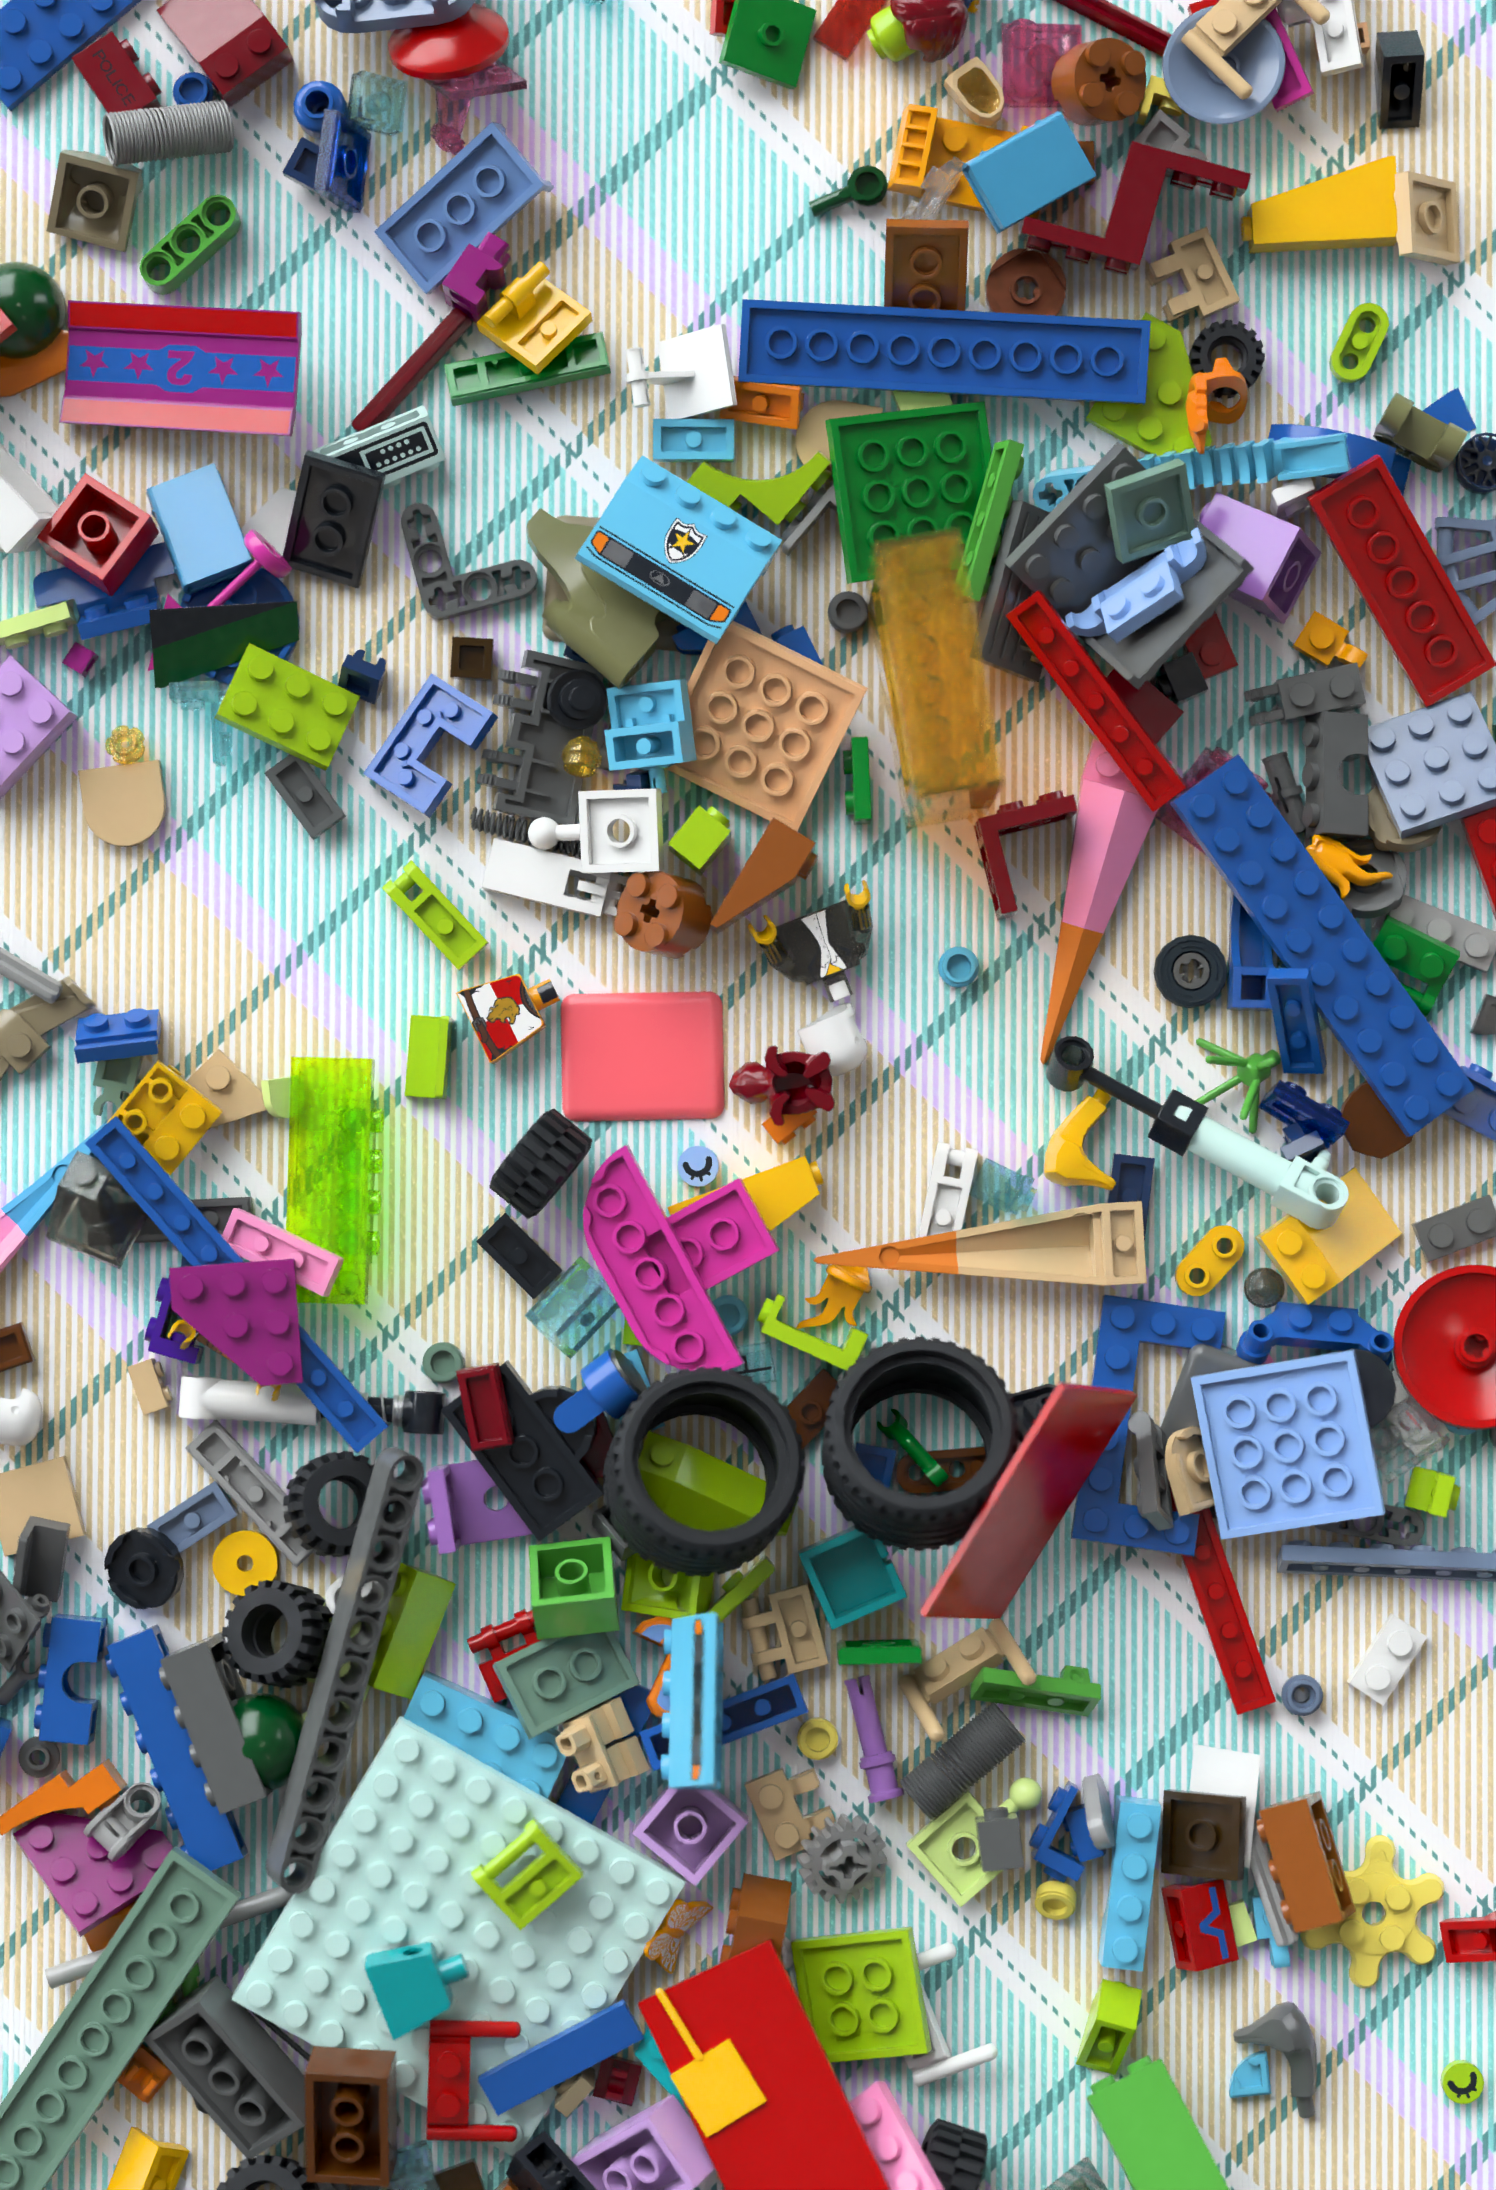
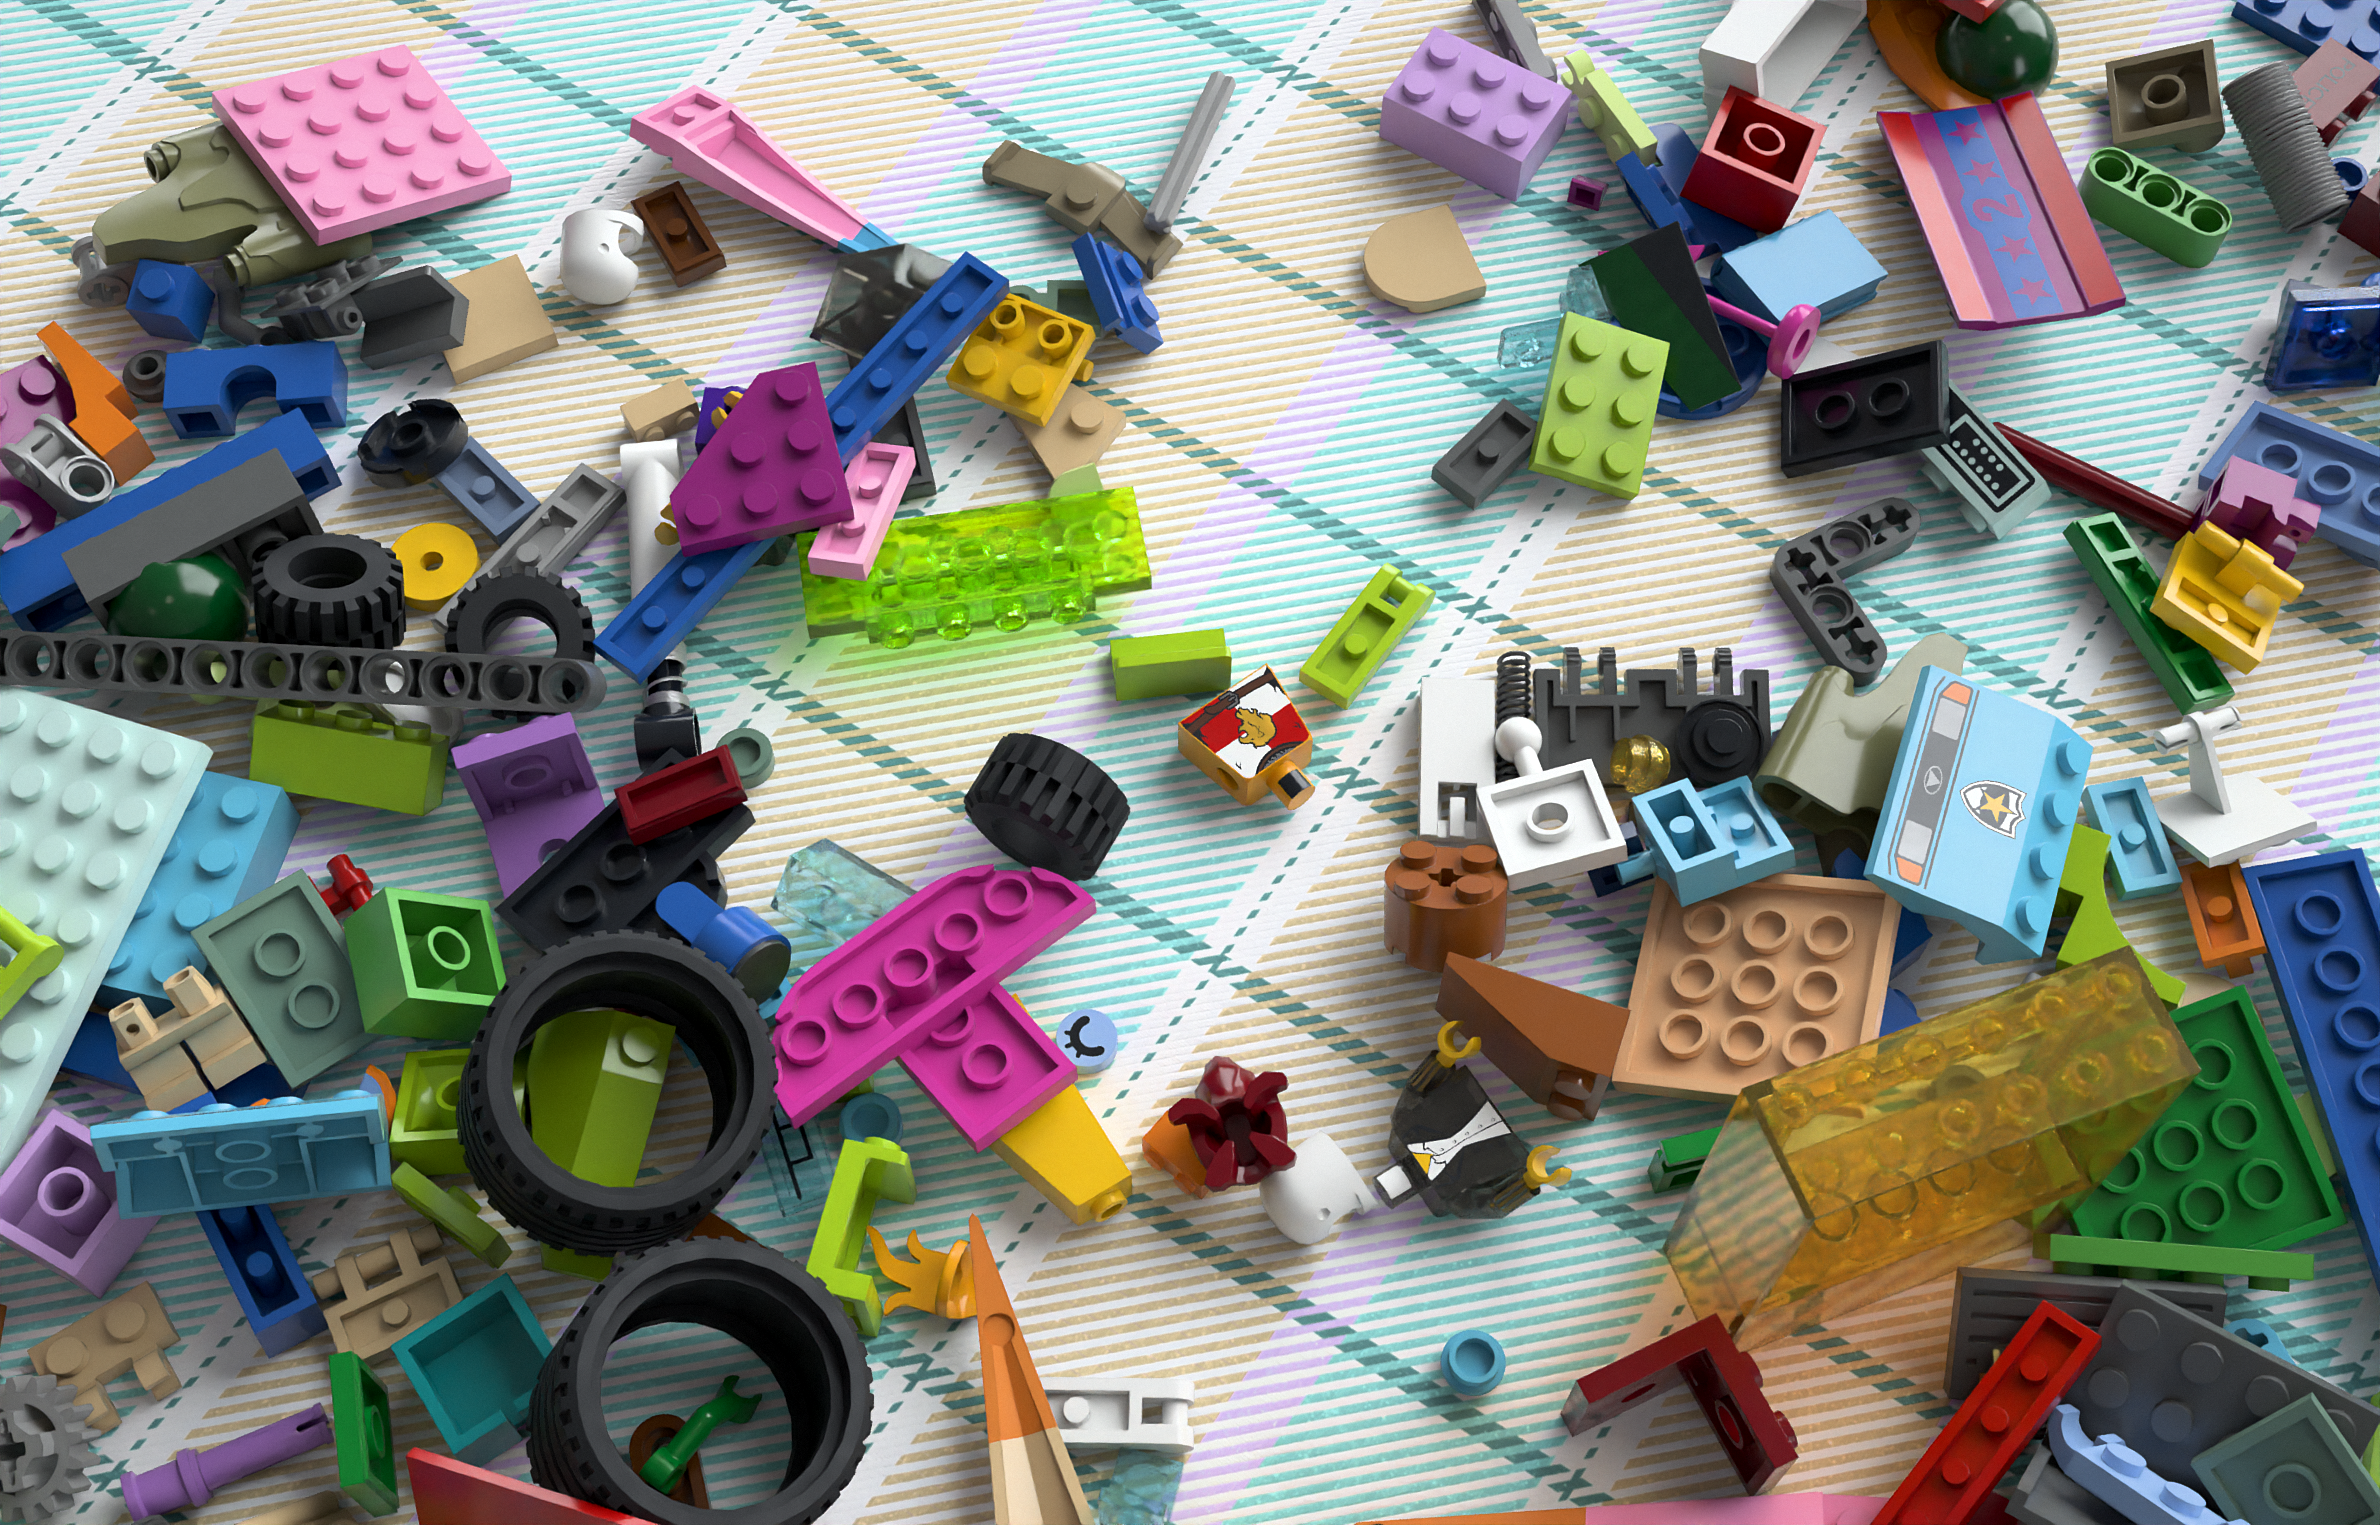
camera: 75 degrees right, 25 degrees down
clear yellow plate [105,725,145,765] -> none
tile [338,650,386,705] -> none
plate [363,673,498,818] -> none
dark brown plate [450,636,494,681] -> none
black plate [476,1213,563,1299] -> none
coral piece [560,991,725,1122] -> none
lime brick [668,805,732,876] -> none
light yellow tile [797,1717,838,1760] -> none
blue plate [855,1442,897,1488] -> none

